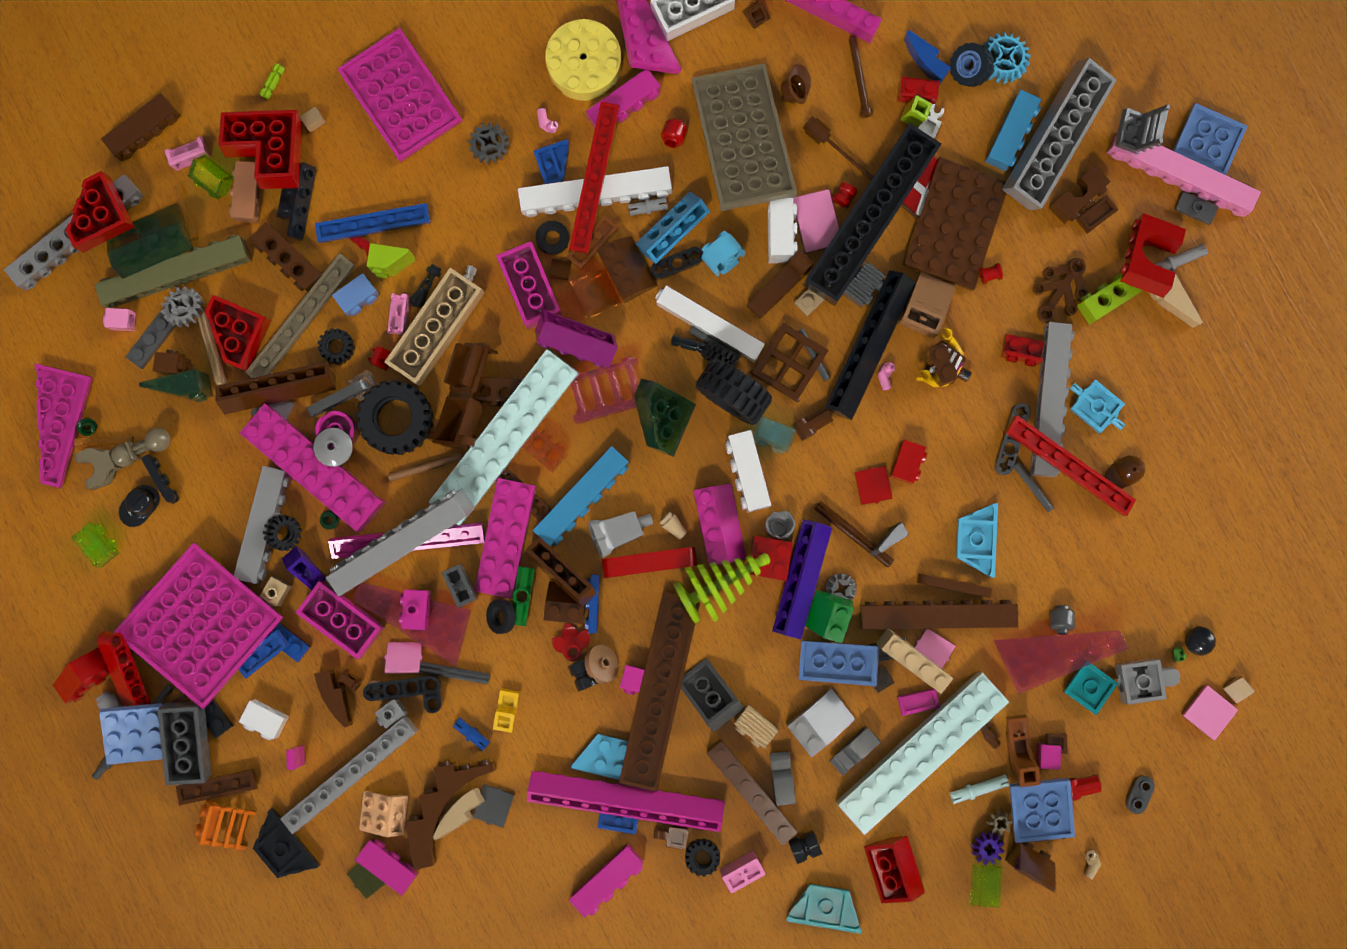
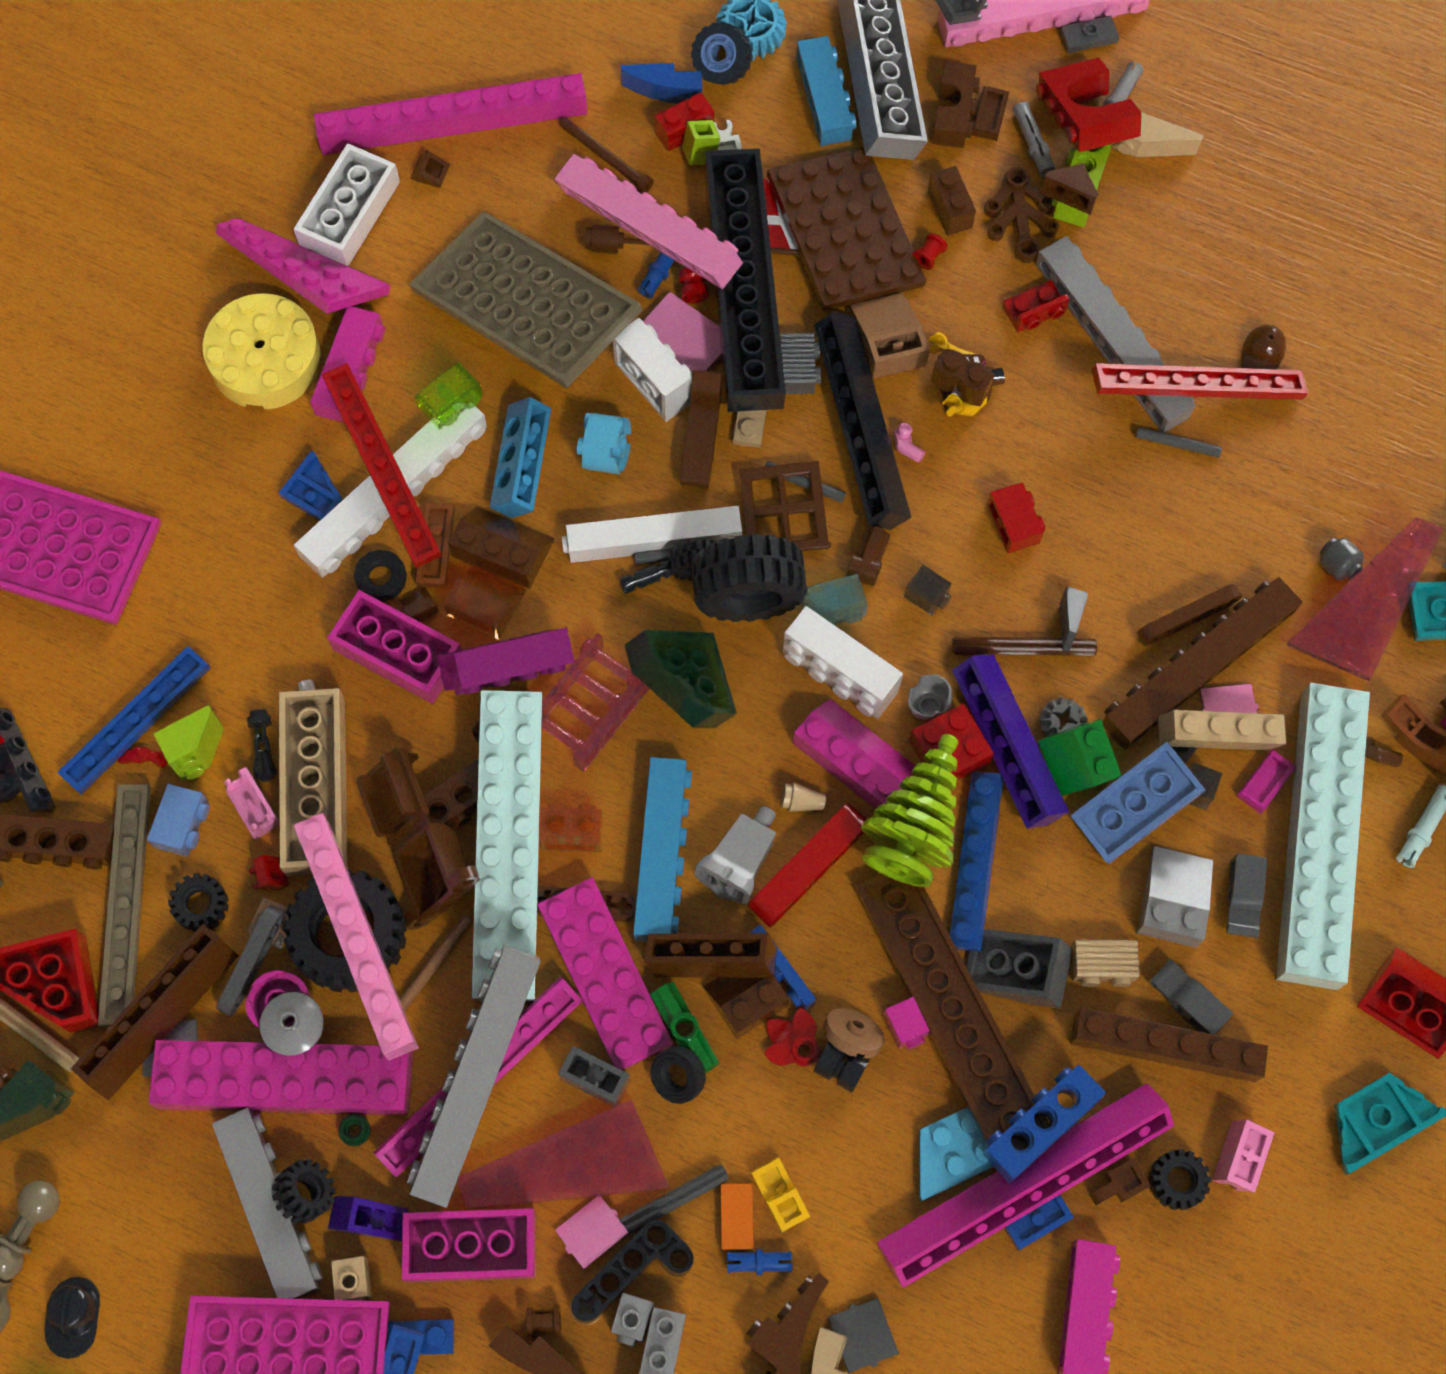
camera: 45 degrees left, 15 degrees down
black hinge [141,454,179,504] -> none
dark pink brick [399,589,431,630] -> none
dark grey gear [468,122,510,165] -> none
bright pink arm [537,108,558,133] -> none
light grey pin [628,197,667,216] -> none
black beam [651,247,703,280] -> none
red head [661,118,688,148] -> none
reddish brown piece [781,64,811,104] -> none
black wheel [788,830,822,865] -> none
red piece [854,466,893,505] -> none
medium azure wing [956,503,998,578] -> none
dark grey beam [994,403,1030,475] -> none
medium azure plate [1069,379,1126,434] -> none
none -> bright pink brick [294,813,419,1061]
none -> clear neon green brick [414,362,483,429]
none -> bright pink brick [554,154,743,290]
none -> blue pin [637,252,675,299]
none -> orange tile [721,1183,754,1251]
none -> clear smoke brick [904,565,952,616]
none -> reddish brown brick [927,166,976,236]
none -> blue plate [950,772,1003,951]
none -> blue brick [983,1064,1106,1184]
none -> light grey pin [1012,102,1056,178]
none -> reddish brown slope [1040,163,1098,215]

